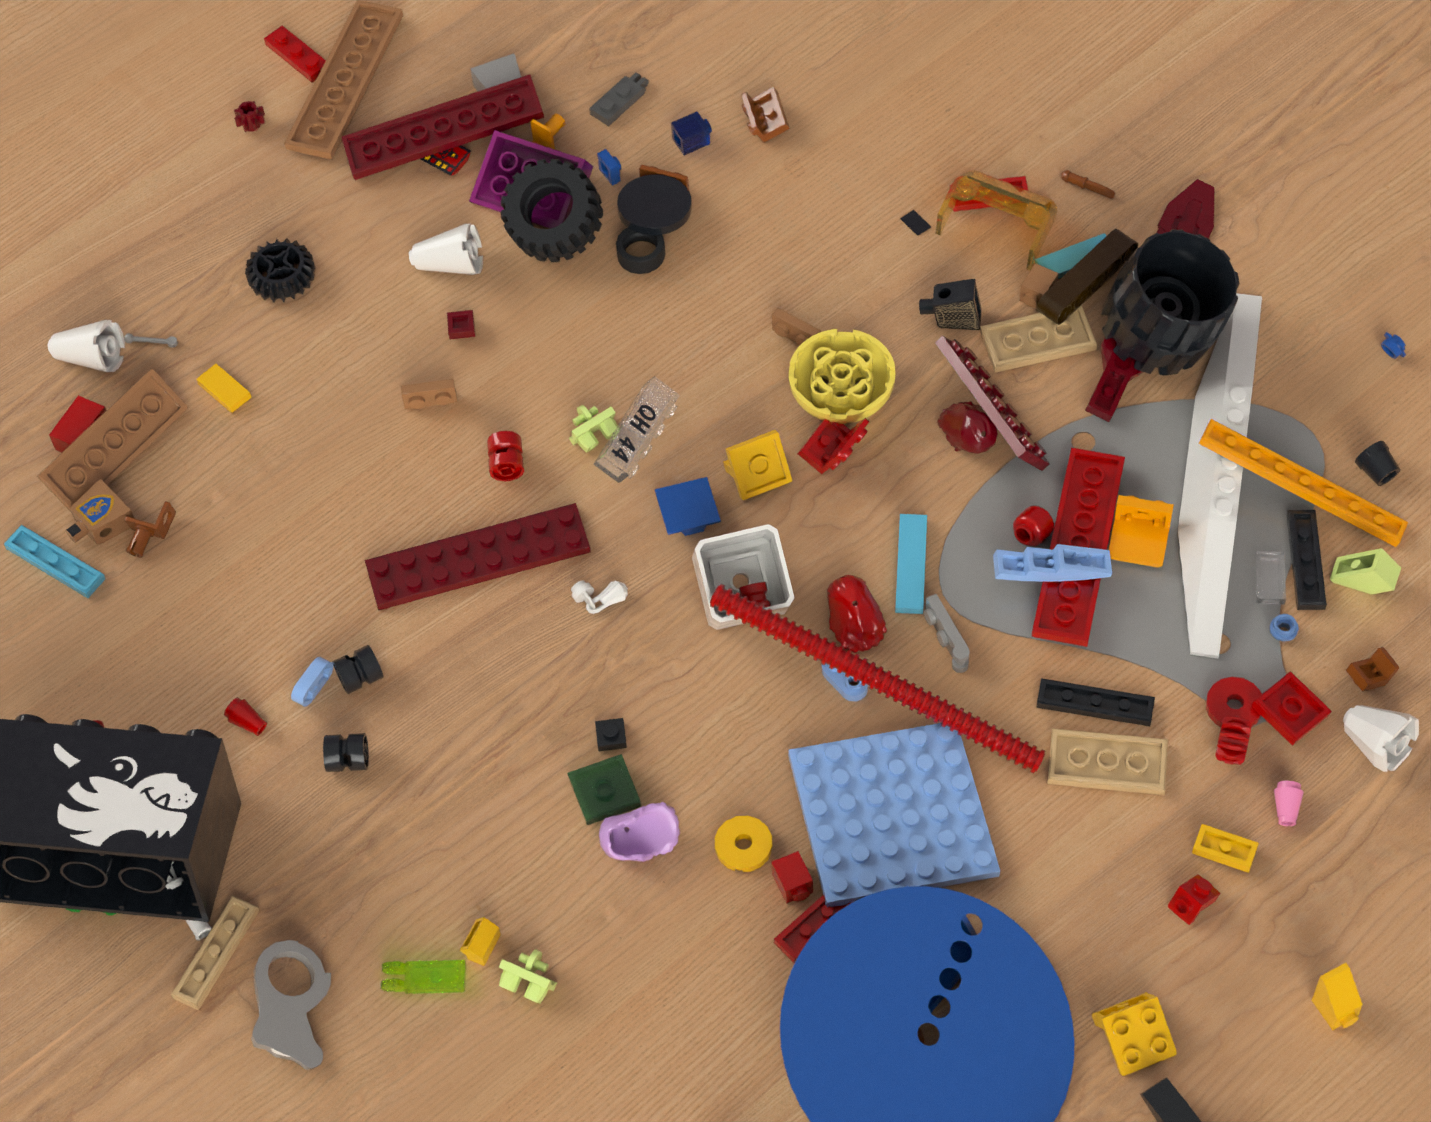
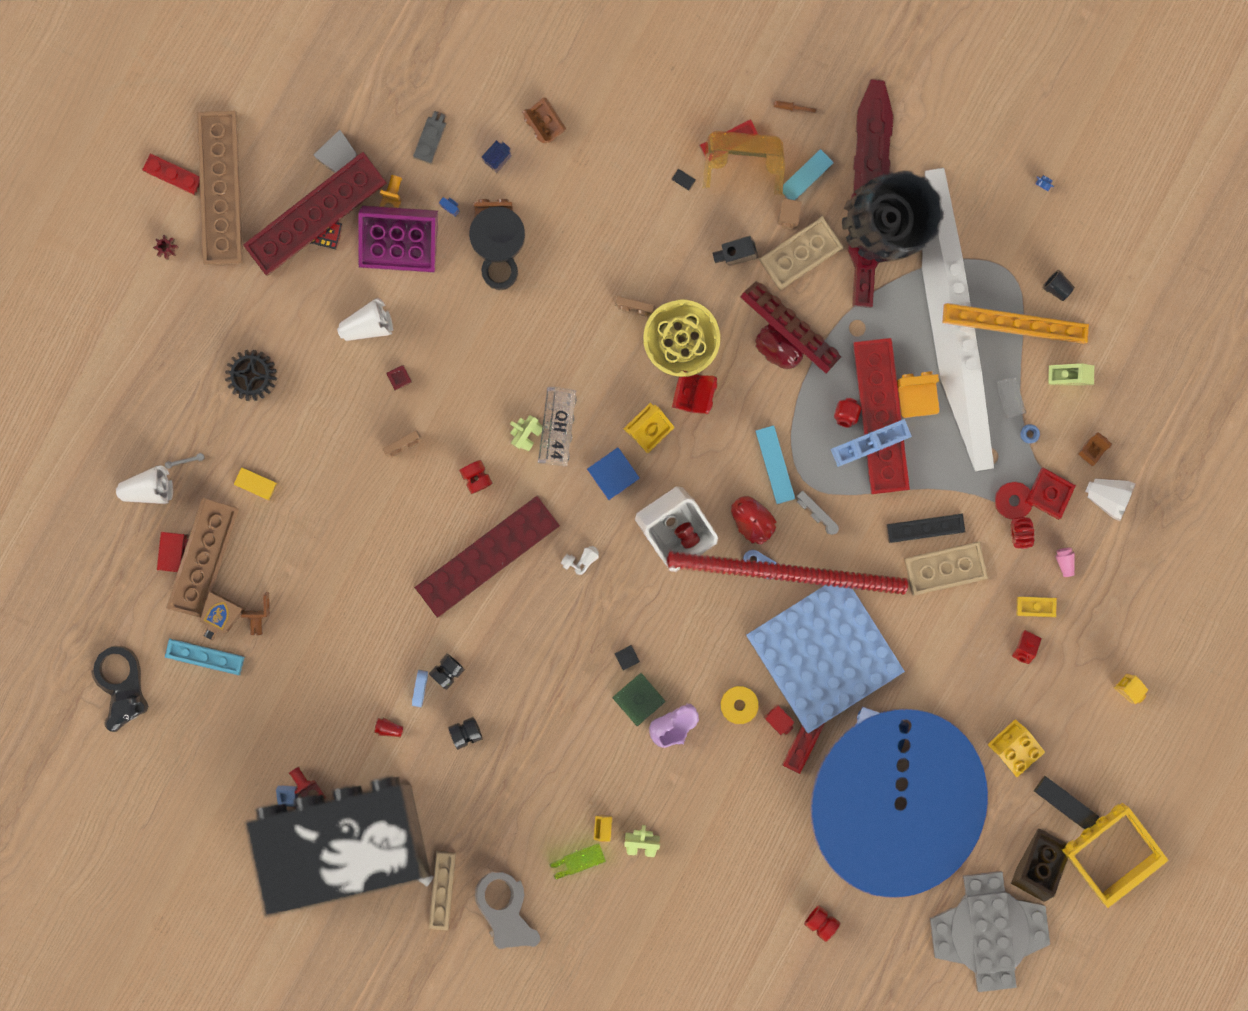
camera: 25 degrees left, 30 degrees up
black tyre [500,159,603,262] -> none
dark brown beam [1036,228,1139,325] -> none
black tile [1286,510,1327,610] -> none

